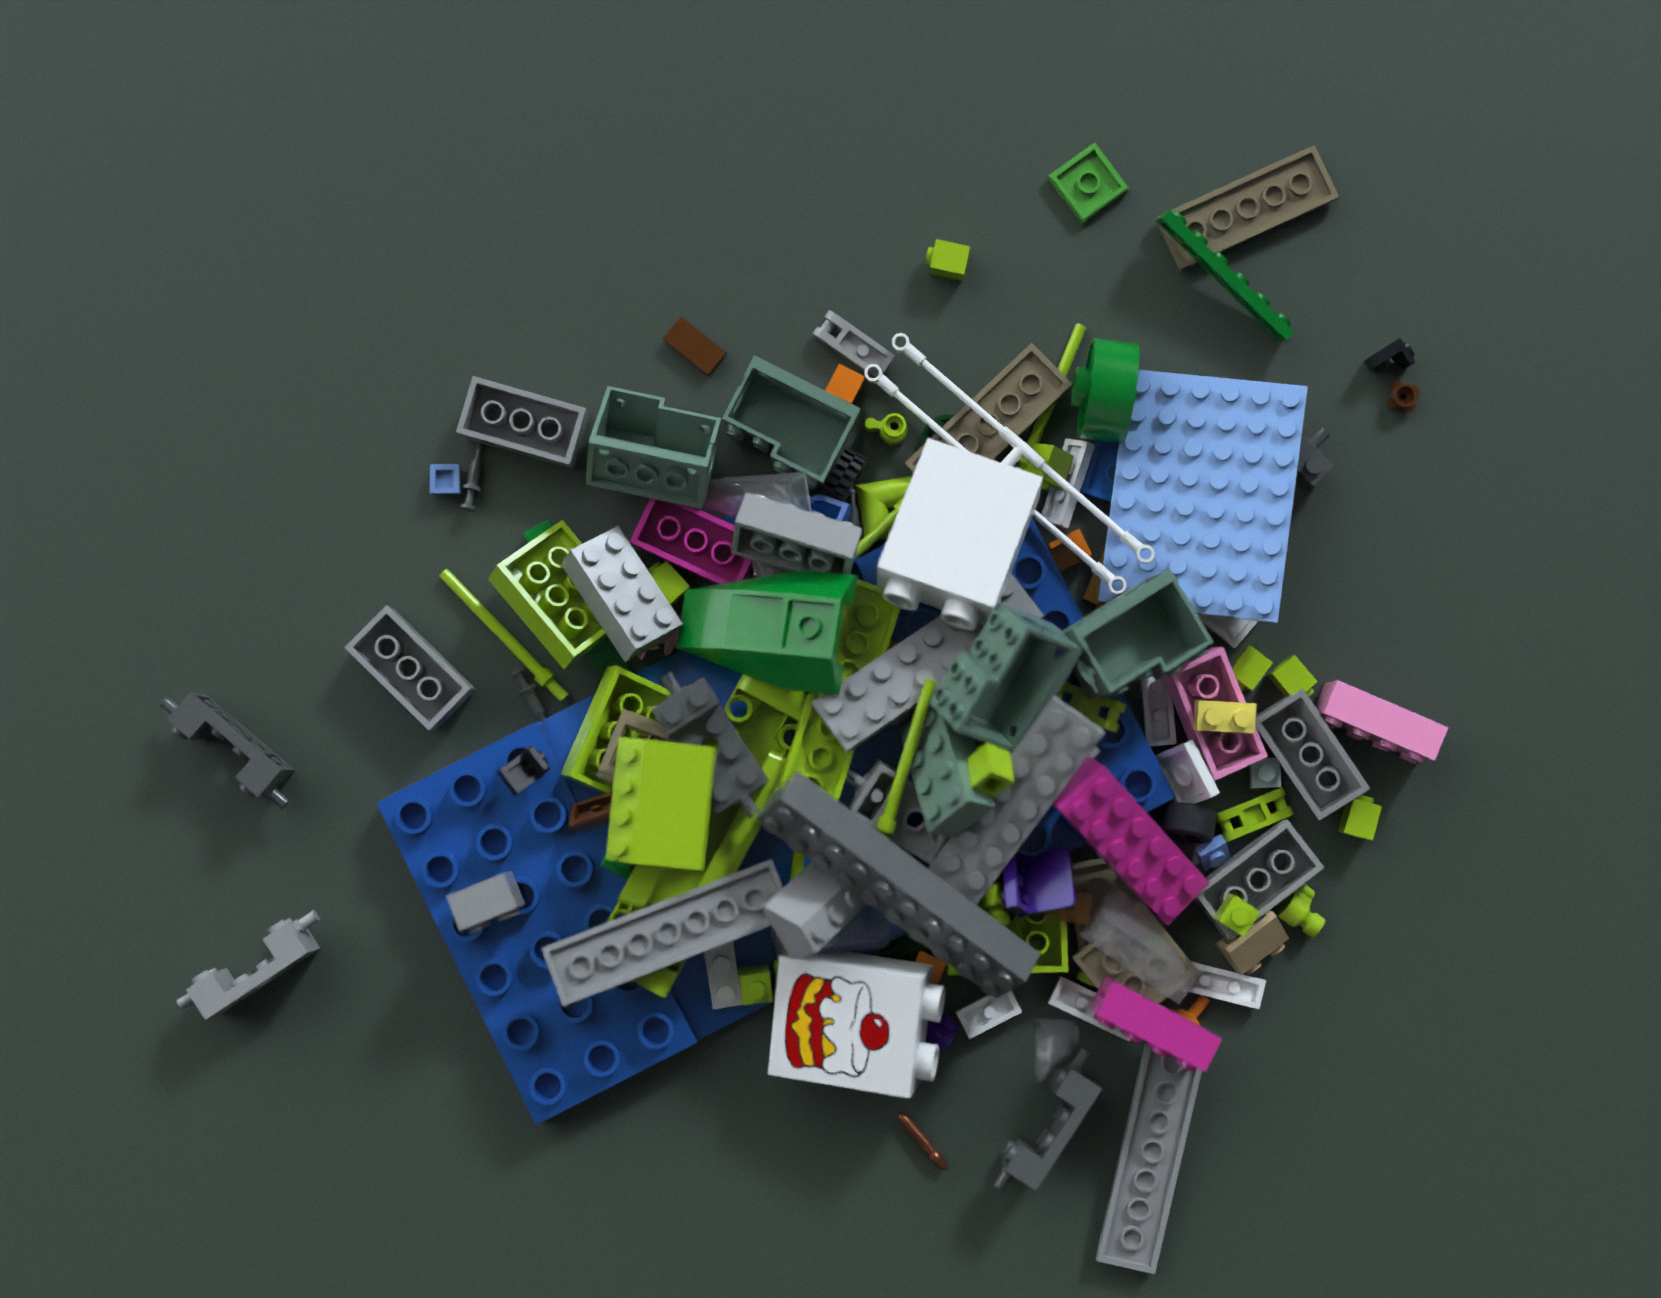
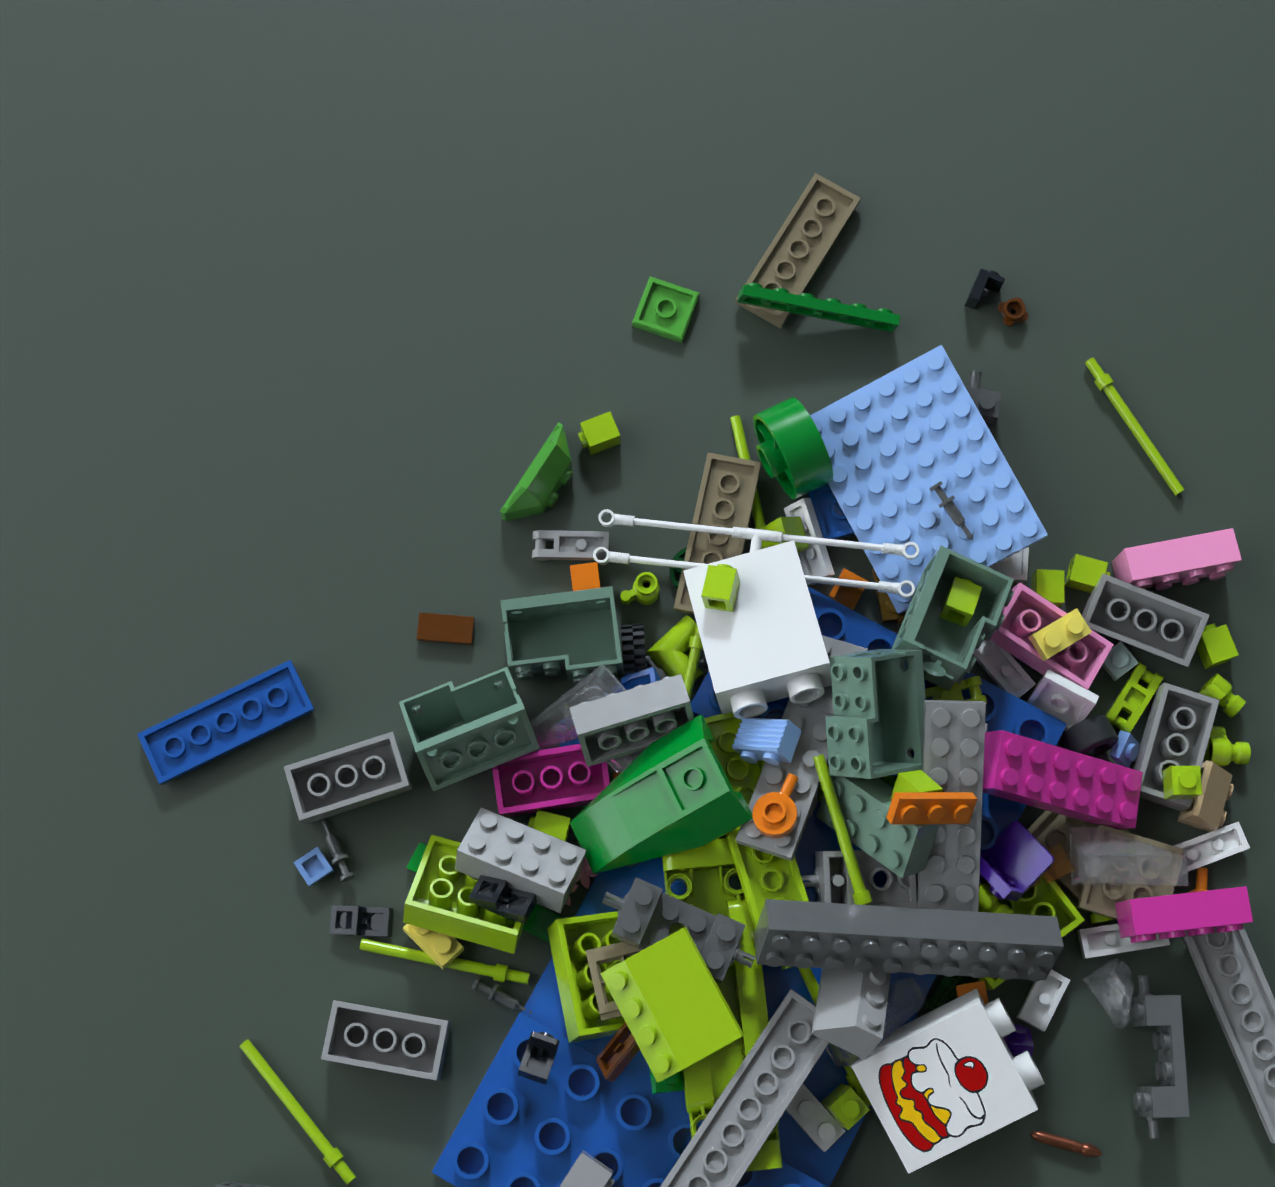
camera: 30 degrees left, 10 degrees down
none -> blue plate [137,660,315,785]
none -> lime bar [239,1039,356,1185]
none -> black slope [329,905,394,937]
none -> light yellow plate [403,924,464,970]
none -> black slope [469,875,537,924]
none -> bright green wedge [500,422,574,521]
none -> lime brick [701,564,740,612]
none -> light blue brick [732,718,802,765]
none -> orange piece [752,773,799,838]
none -> orange plate [886,792,978,825]
none -> dark grey piece [929,481,974,540]
none -> lime brick [939,577,982,627]
none -> lime bar [1085,357,1184,496]
none -> lime piece [1199,673,1246,718]

